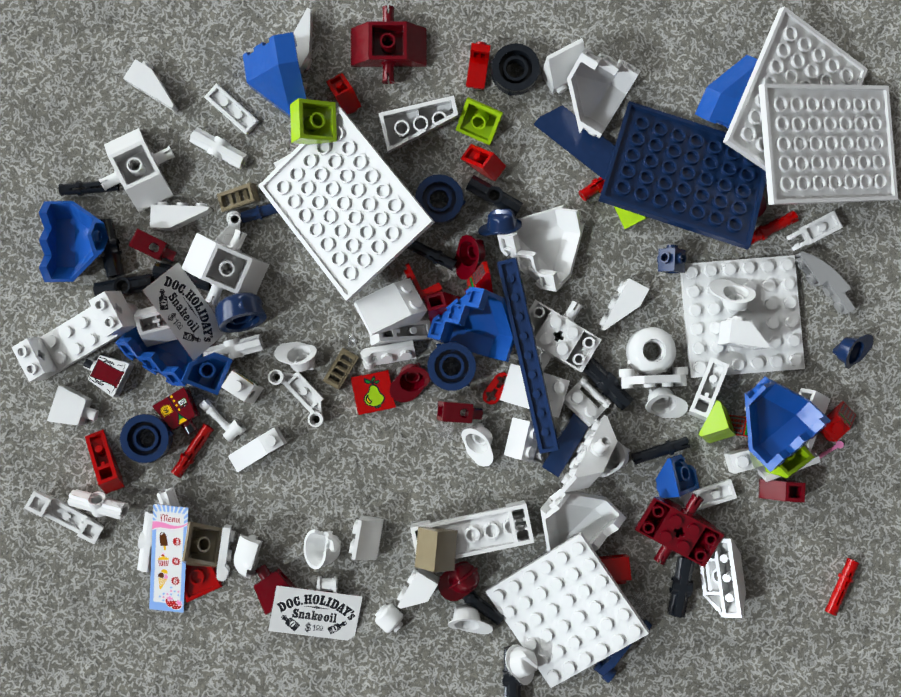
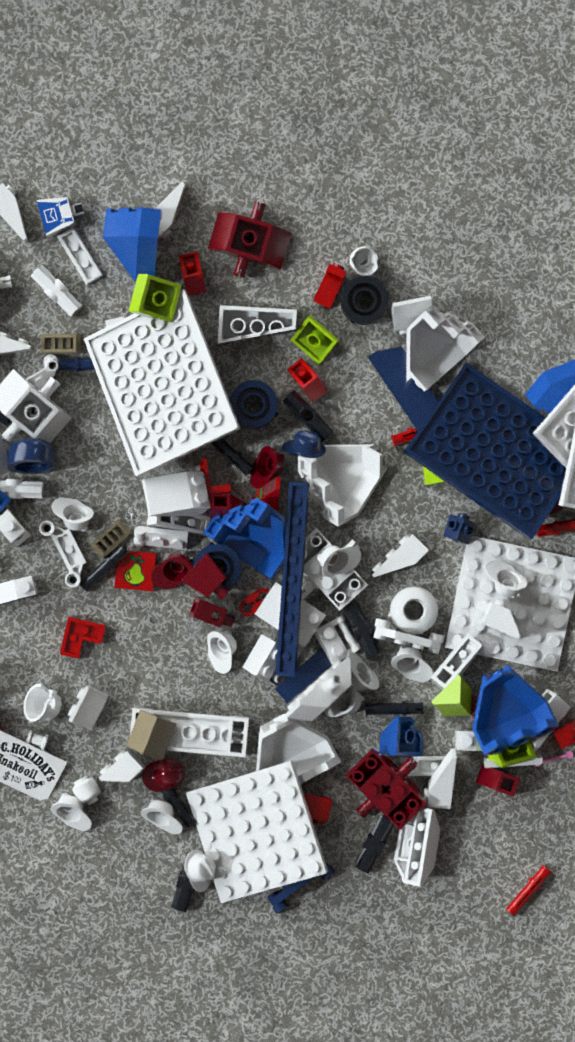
camera: 20 degrees right, 0 degrees up
none -> torso [37,197,84,238]
none -> white piece [51,793,92,831]
none -> red plate [60,617,106,659]
none -> black pin [80,544,129,592]
none -> dark red torso [181,553,229,599]
none -> white piece [317,546,361,577]
none -> white piece [347,652,379,692]
none -> white hair [350,246,379,276]
none -> white slope [423,748,457,809]

